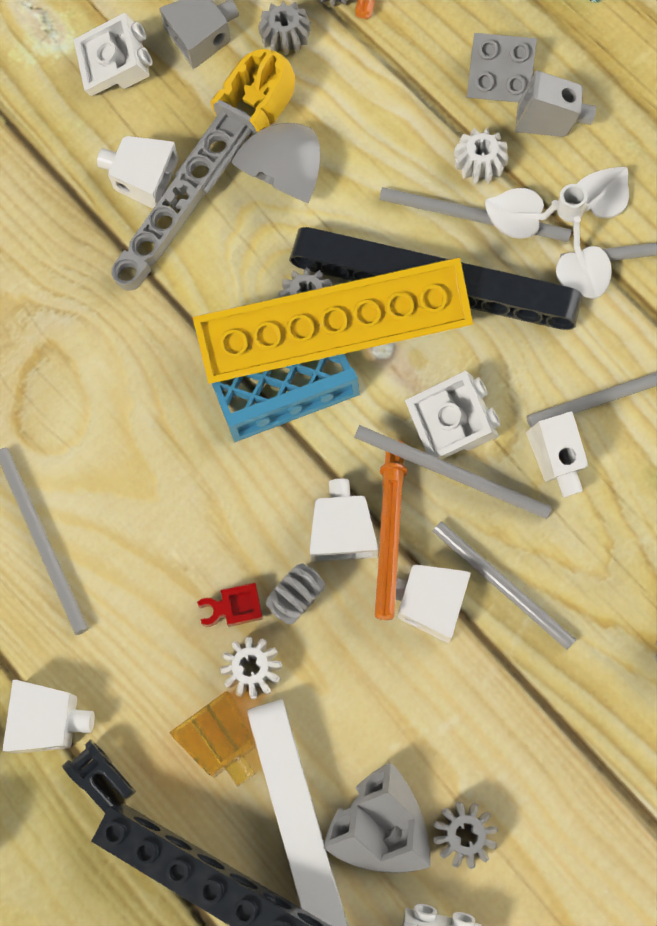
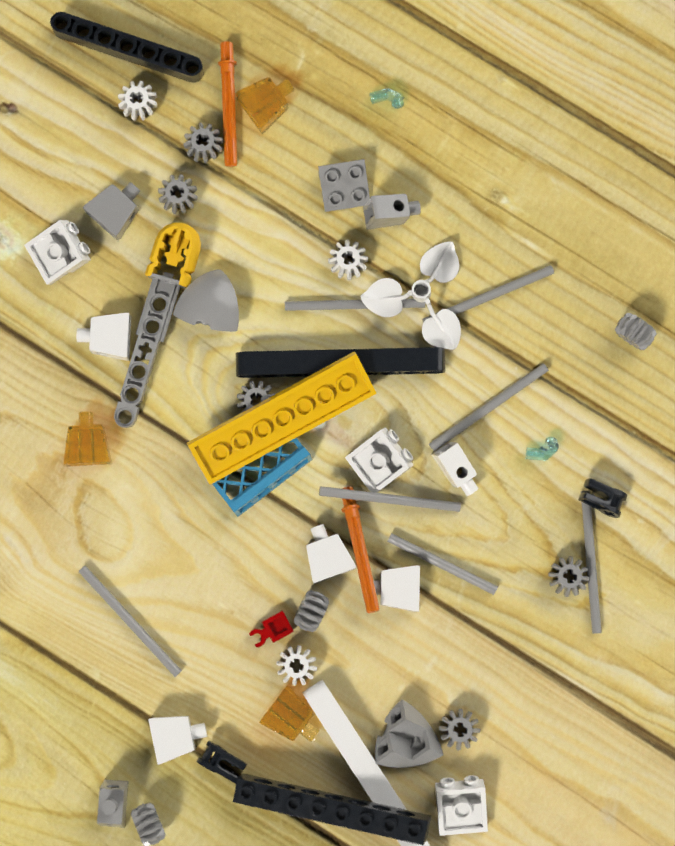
camera: 25 degrees left, 10 degrees up
none -> clear yellow torso [64,412,112,467]

